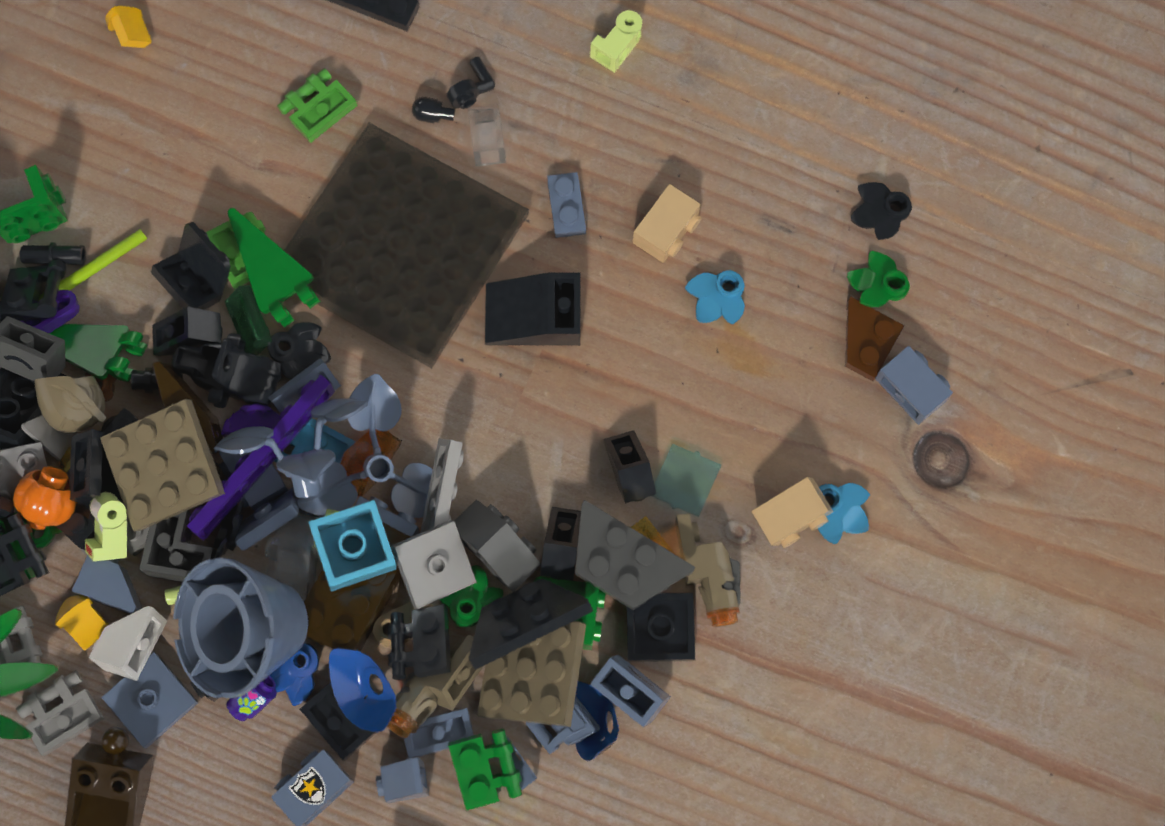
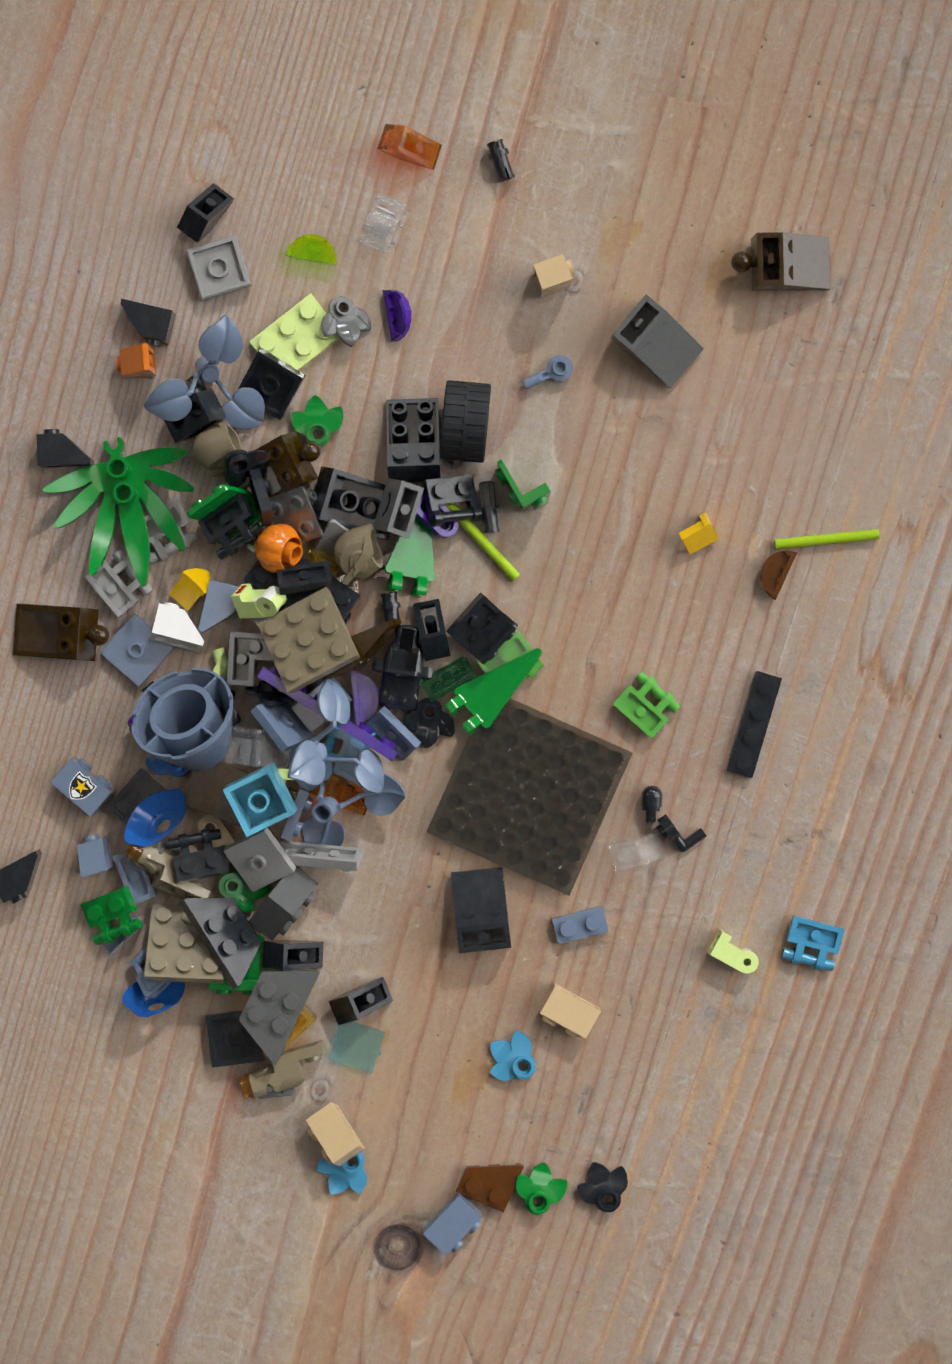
camera: 85 degrees right, 15 degrees up
sand blue brick [590,655,671,727] -> none

